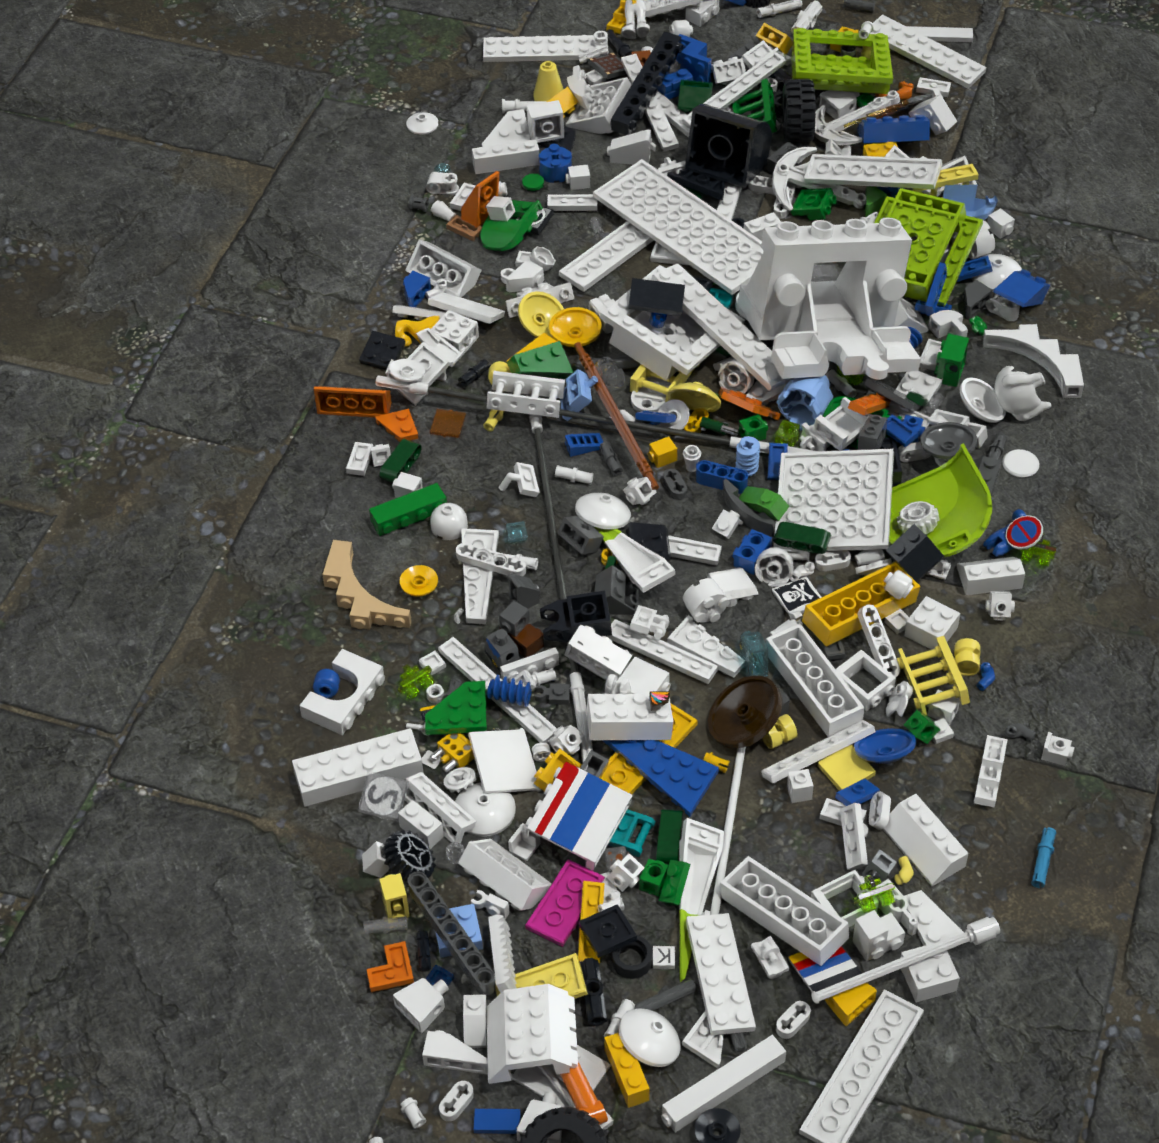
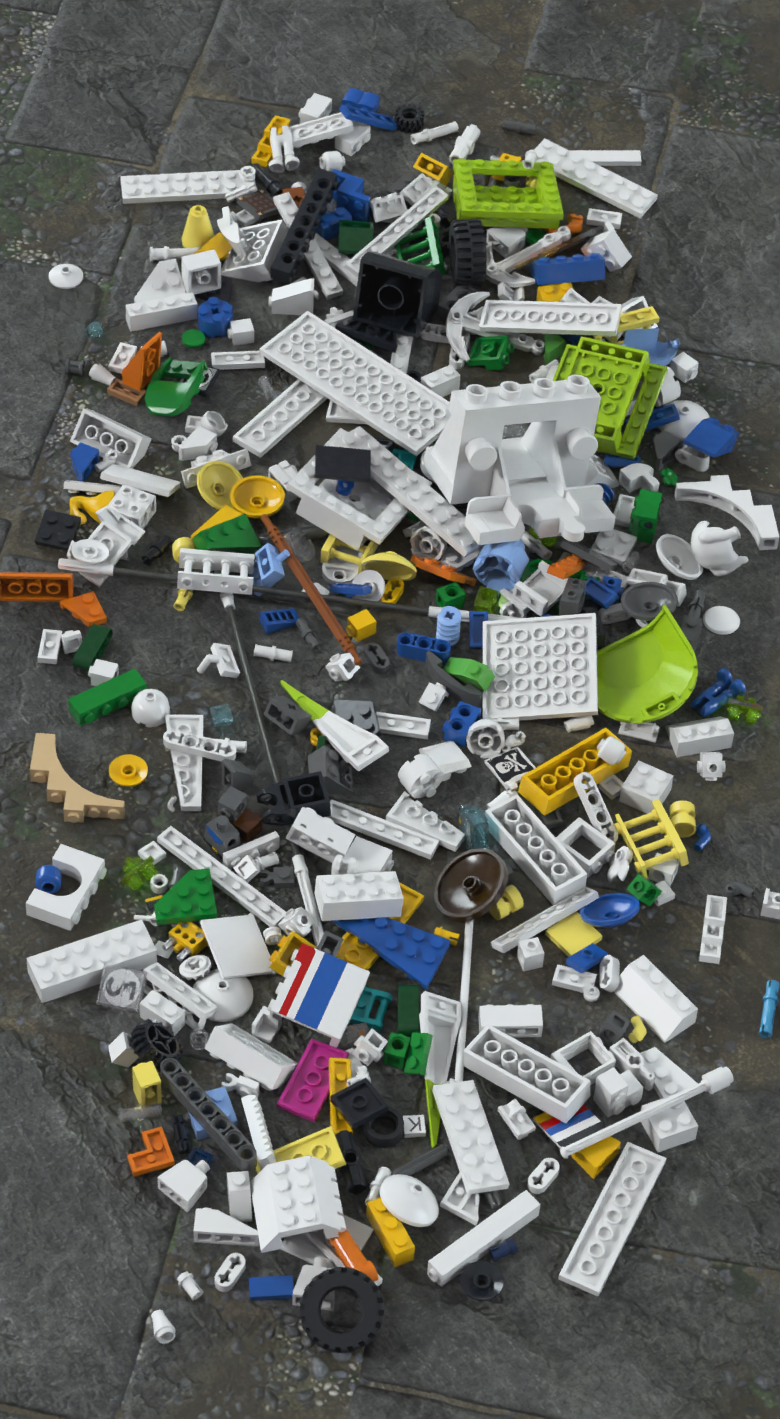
camera: 10 degrees left, 0 degrees up
white piece [426,172,459,195] -> none
clear orange piece [430,409,466,438] -> none
white brick [486,196,515,221] -> none
blue piece [487,674,532,707] -> none
white dish [575,493,631,529] -> none
white plate [629,605,669,639] -> none
tile [649,691,670,711] -> none
white cone [683,445,701,472] -> none
dark green piece [700,417,739,436] -> none
dark green beam [773,522,831,554] -> none
white beam [815,550,851,572] -> none
white plate [840,803,868,870] -> none
clear neon green hips [852,875,895,914] -> none
white dish [855,558,892,575] -> none
black slope [886,524,945,582] -> none
white gear [897,501,940,534] -> none
dark green tile [906,391,928,406] -> none
blue tile [925,262,947,316] -> none
piece [1006,515,1043,549] -> none
none -> white brick [478,1004,543,1038]
none -> dark blue pin [488,1238,518,1262]

